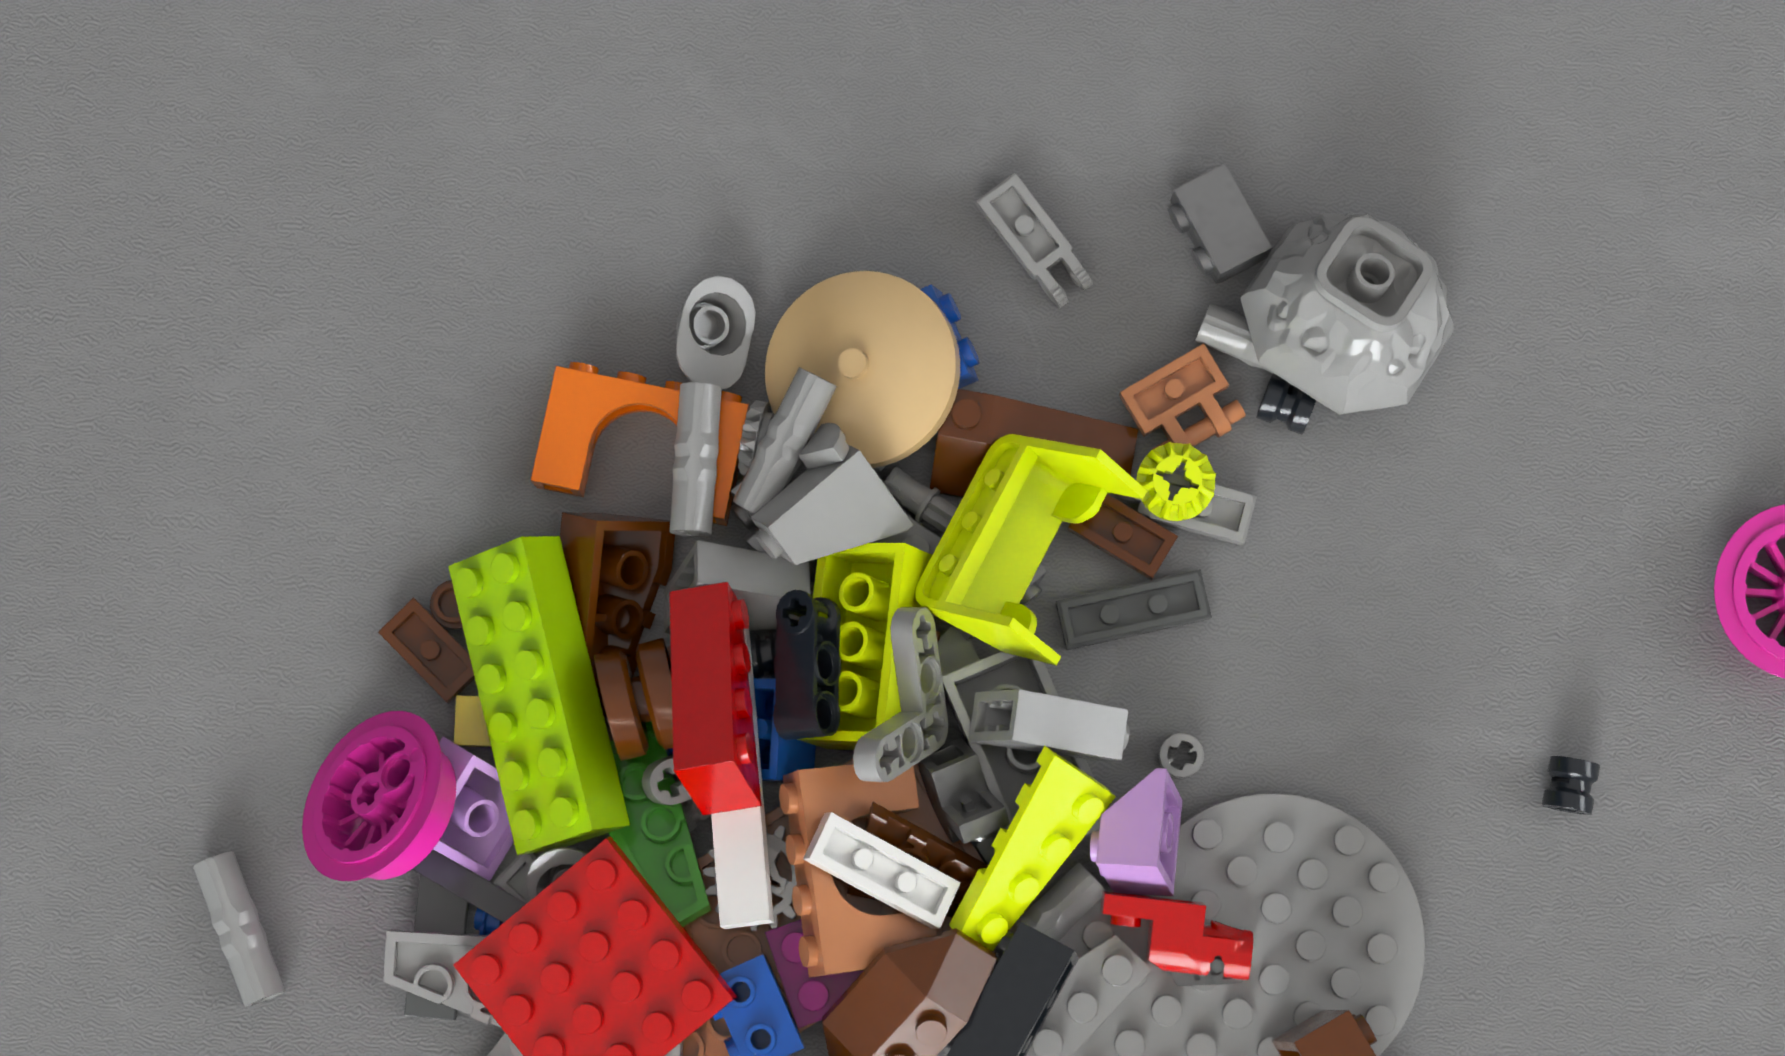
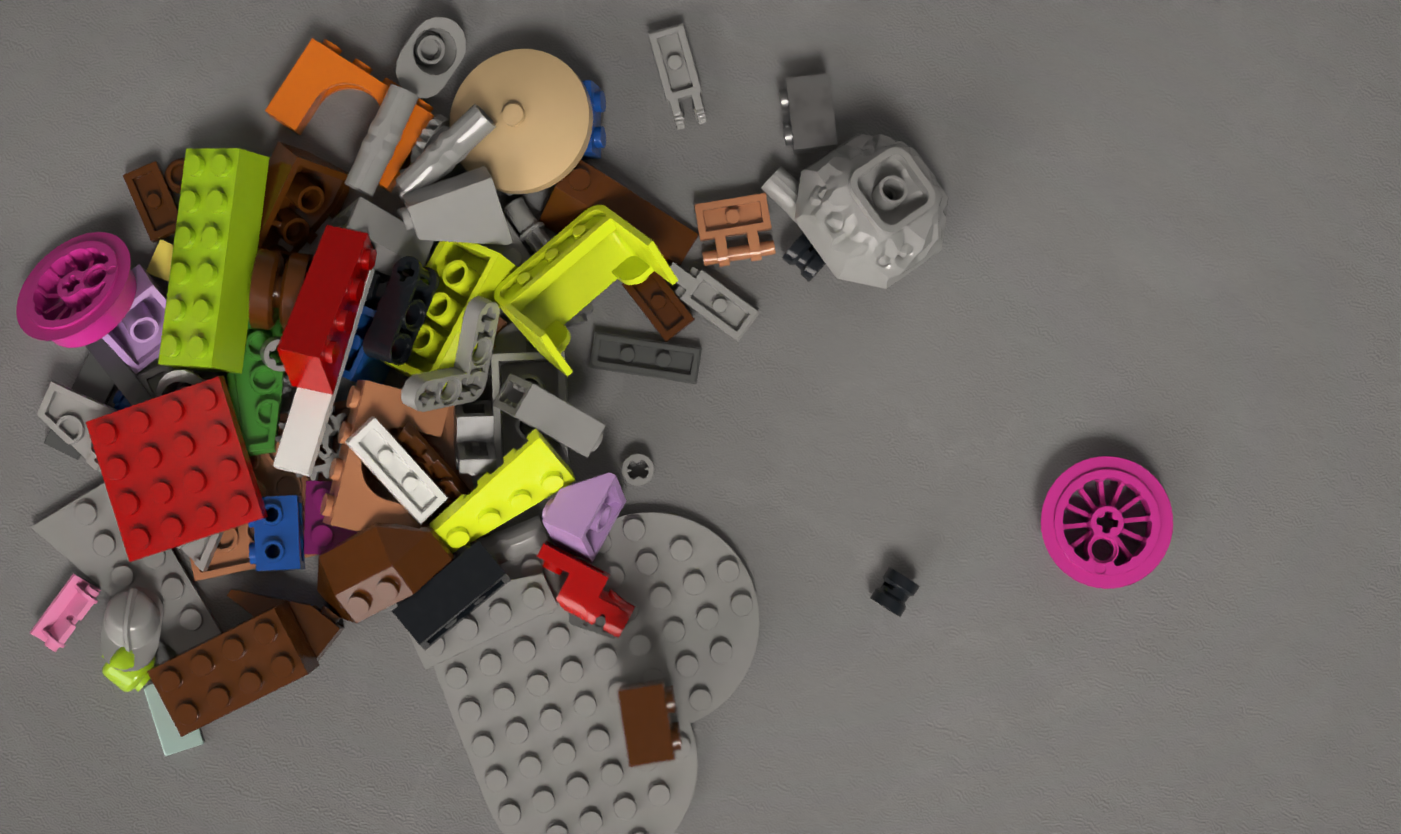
camera: 15 degrees right, 5 degrees up
light grey tile [798,423,849,469] -> none
neon yellow gear [1136,442,1216,521] -> none

